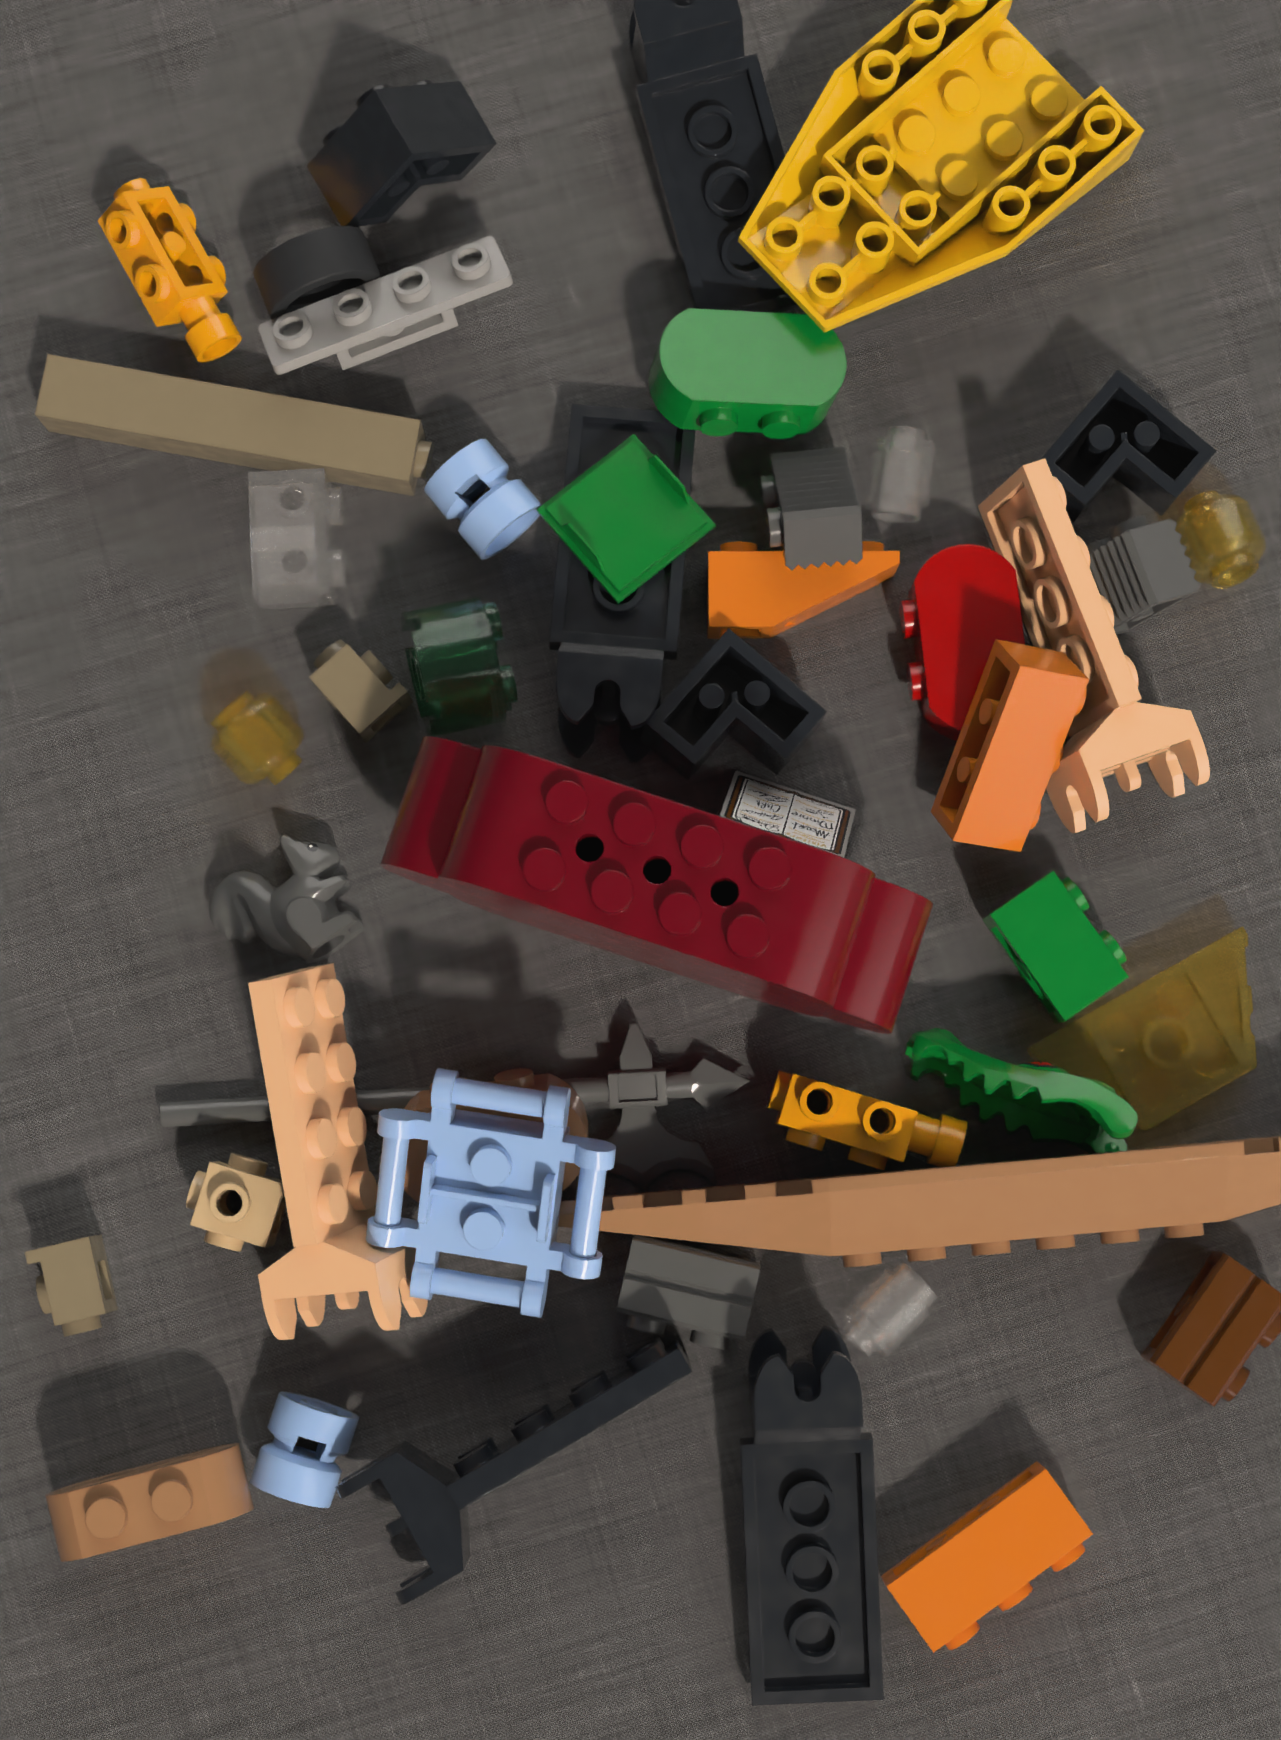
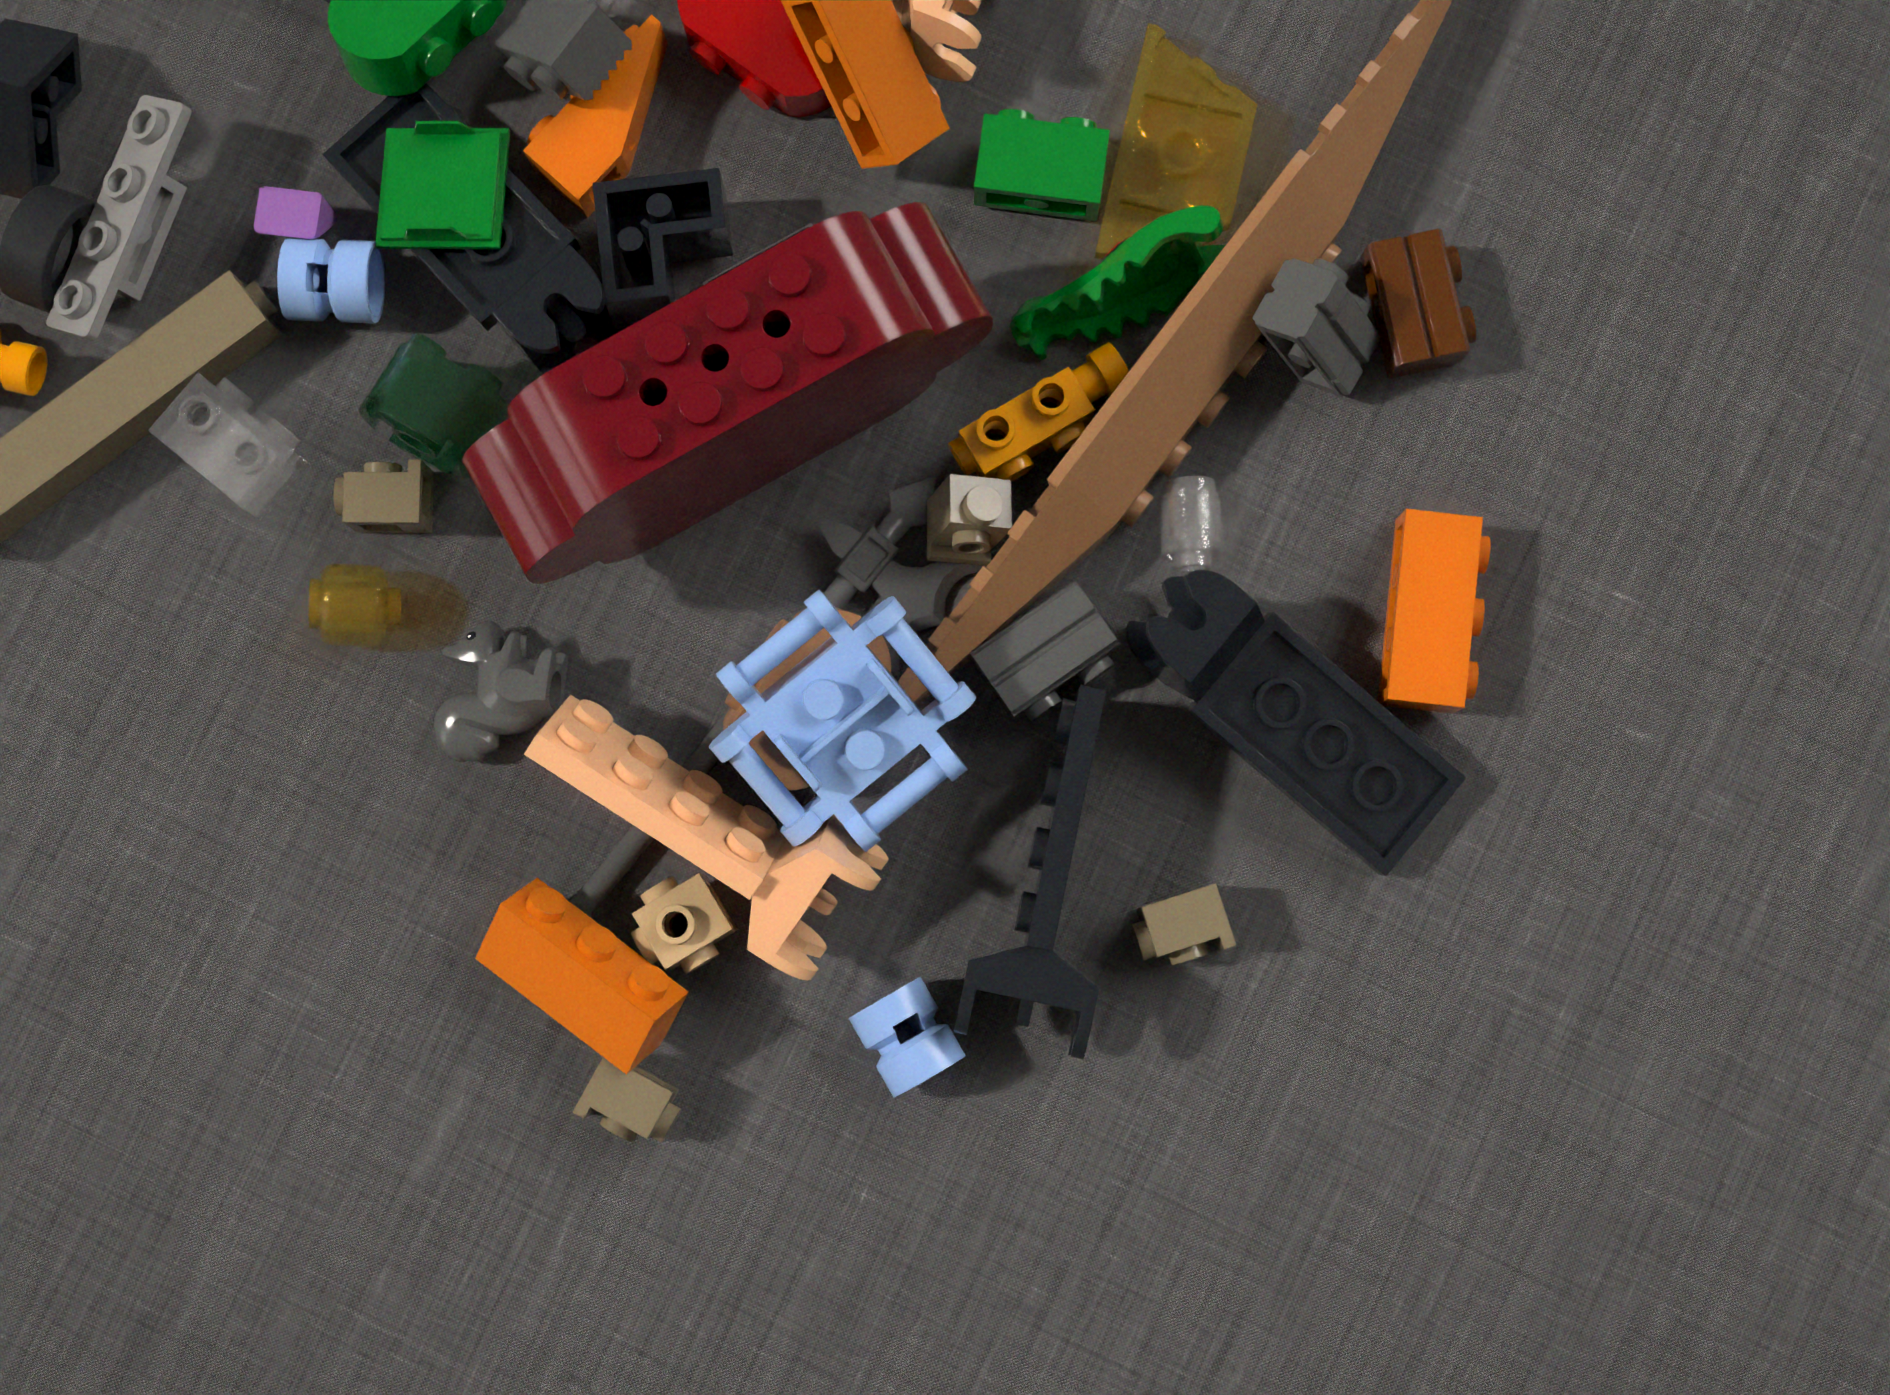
camera: 45 degrees left, 0 degrees up
medium nougat brick [45,1443,254,1562] -> none
none -> medium lavender slope [254,186,337,240]
none -> orange brick [475,877,689,1075]
none -> dark tan brick [927,474,1012,566]
none -> dark tan brick [1131,883,1236,965]
none -> dark grey brick [1252,258,1382,397]

